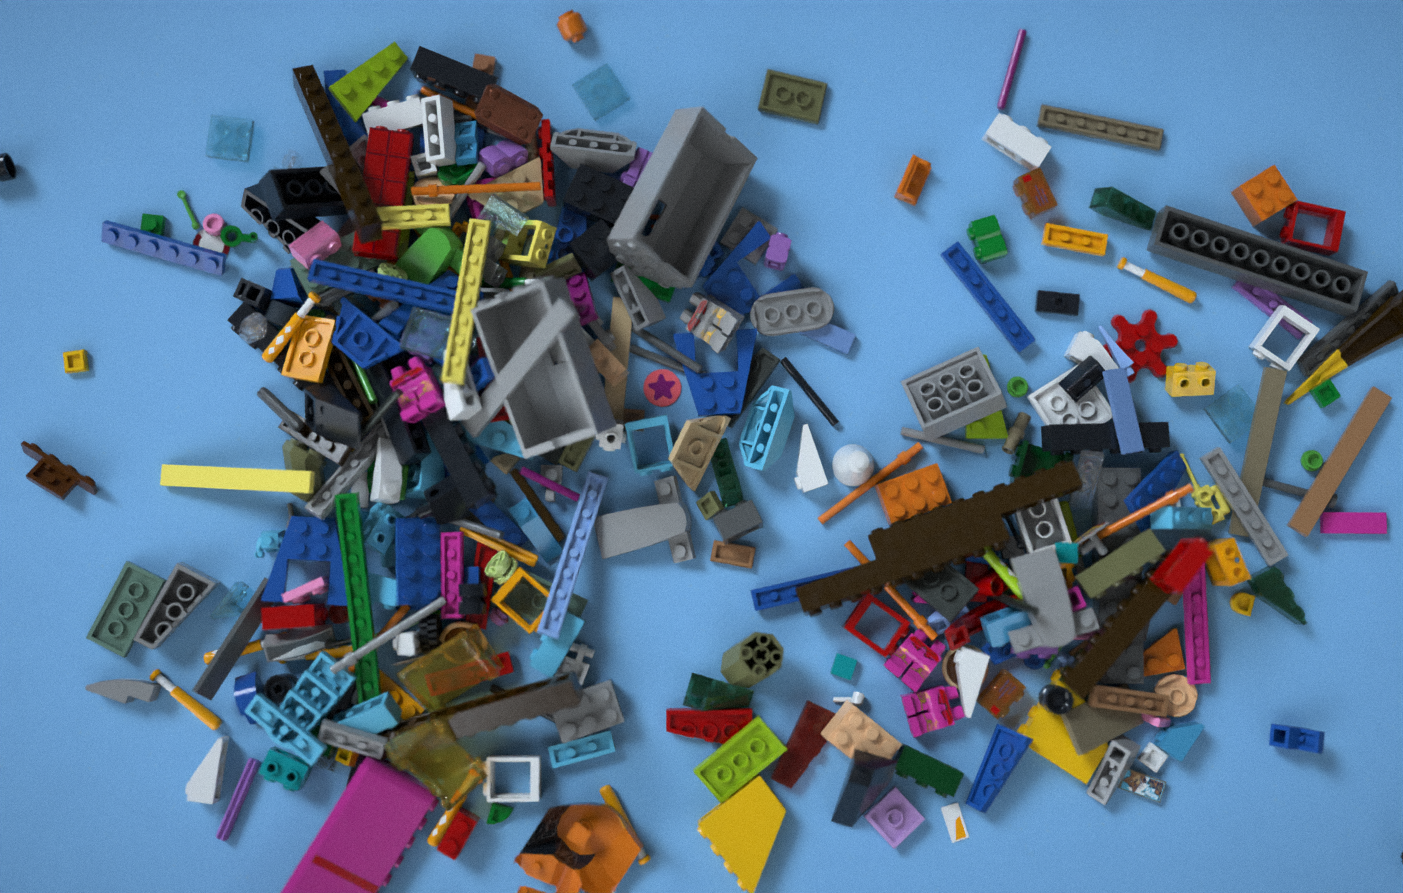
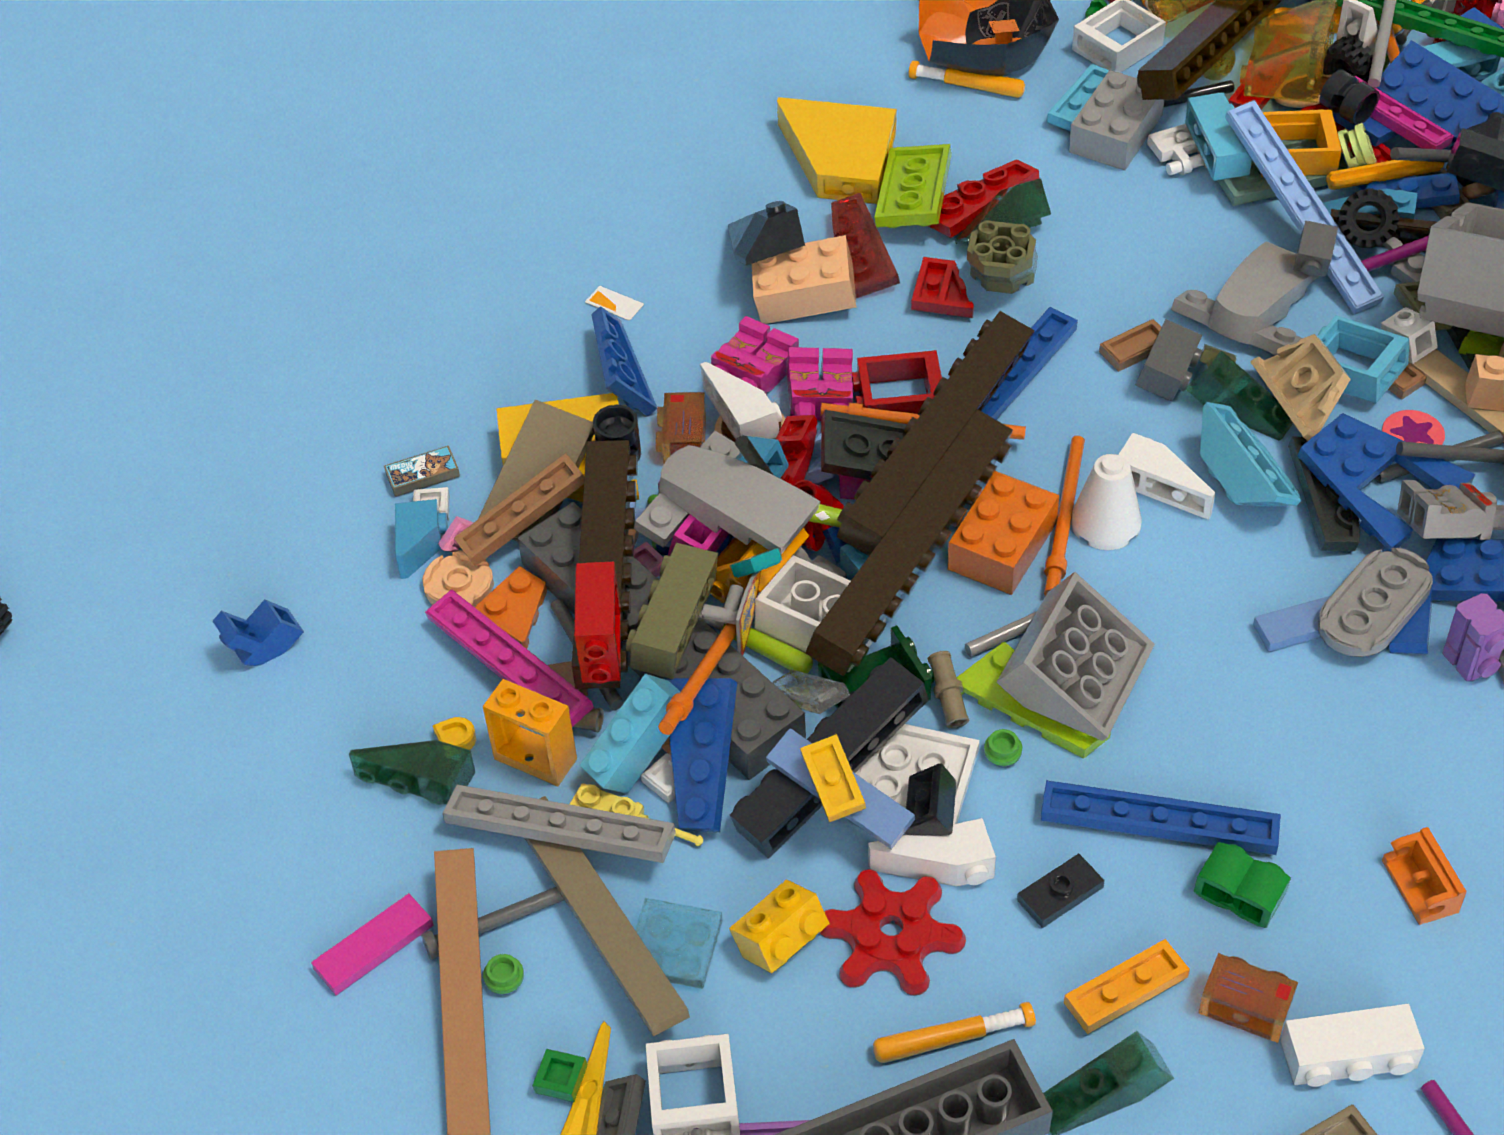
camera: 145 degrees right, 35 degrees down
black bar [780,357,839,426] -> none
teal tile [830,653,857,680] -> none
white hand [833,691,865,706] -> none
lavender plate [863,786,925,849] -> none
dark green brick [895,743,964,798] -> none
light grey slope [1086,734,1141,805] -> none
light blue piece [1098,326,1135,377] -> none
none -> yellow plate [800,734,866,823]
none -> red wing [911,257,974,318]
none -> dark grey brick [1293,220,1338,277]
none -> black tyre [1338,188,1399,248]

